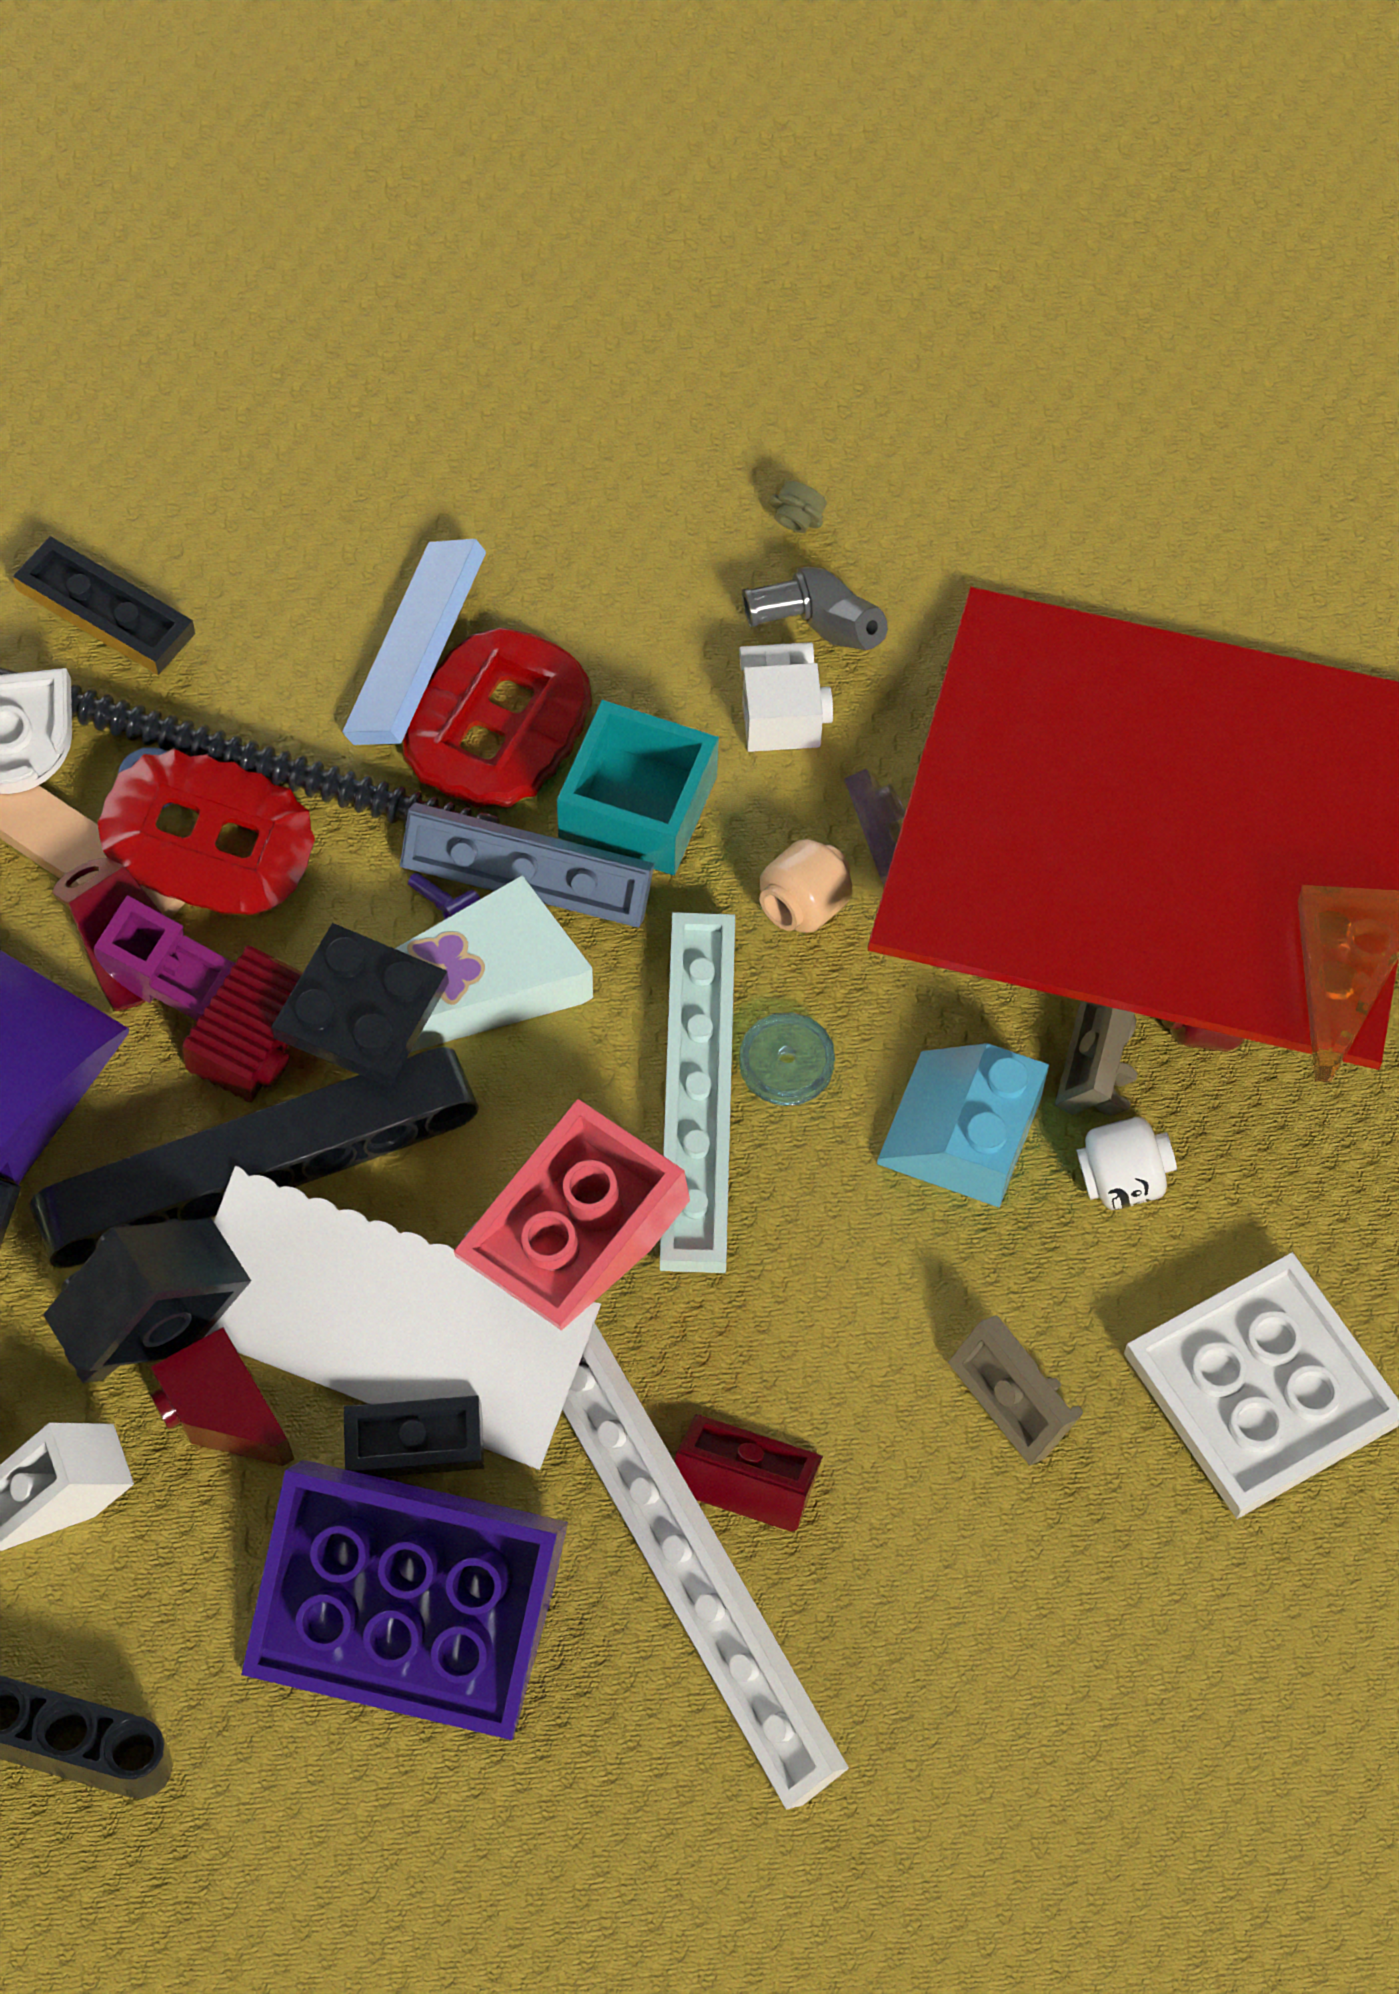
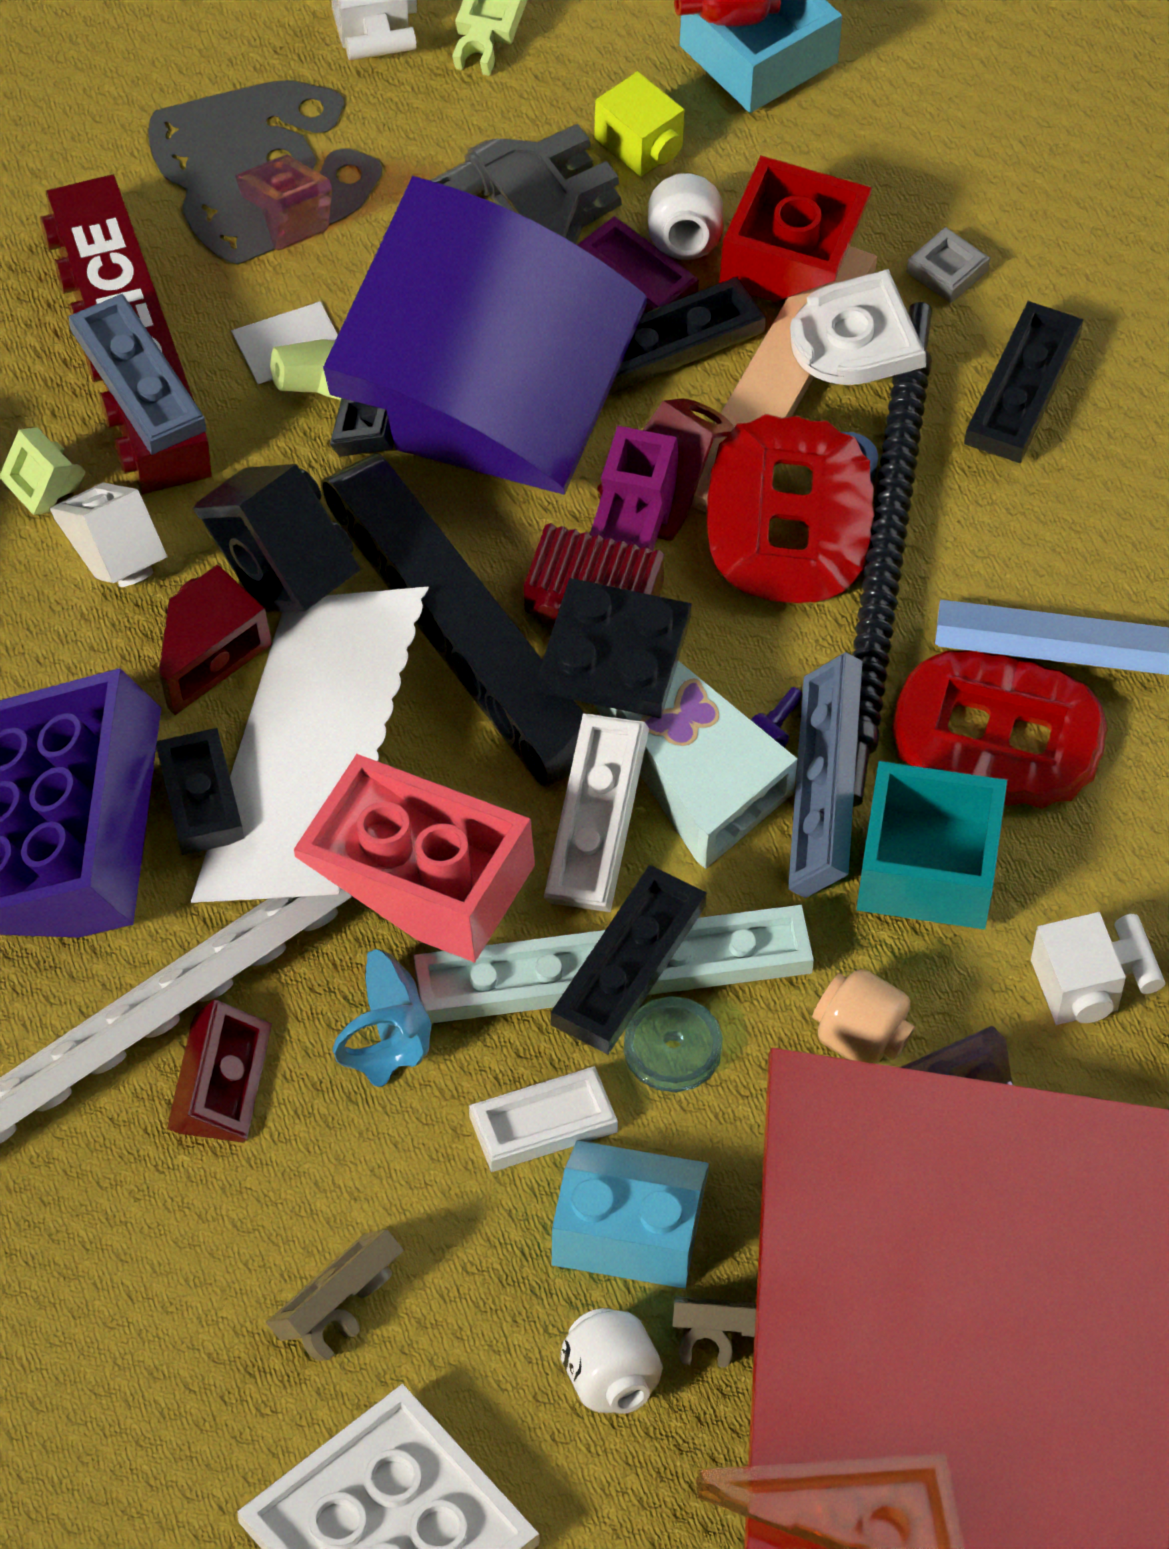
camera: 80 degrees right, 5 degrees down
none -> dark azure piece [332,949,432,1087]
none -> white tile [469,1066,618,1172]
none -> white tile [544,714,649,912]
none -> black plate [550,864,707,1055]

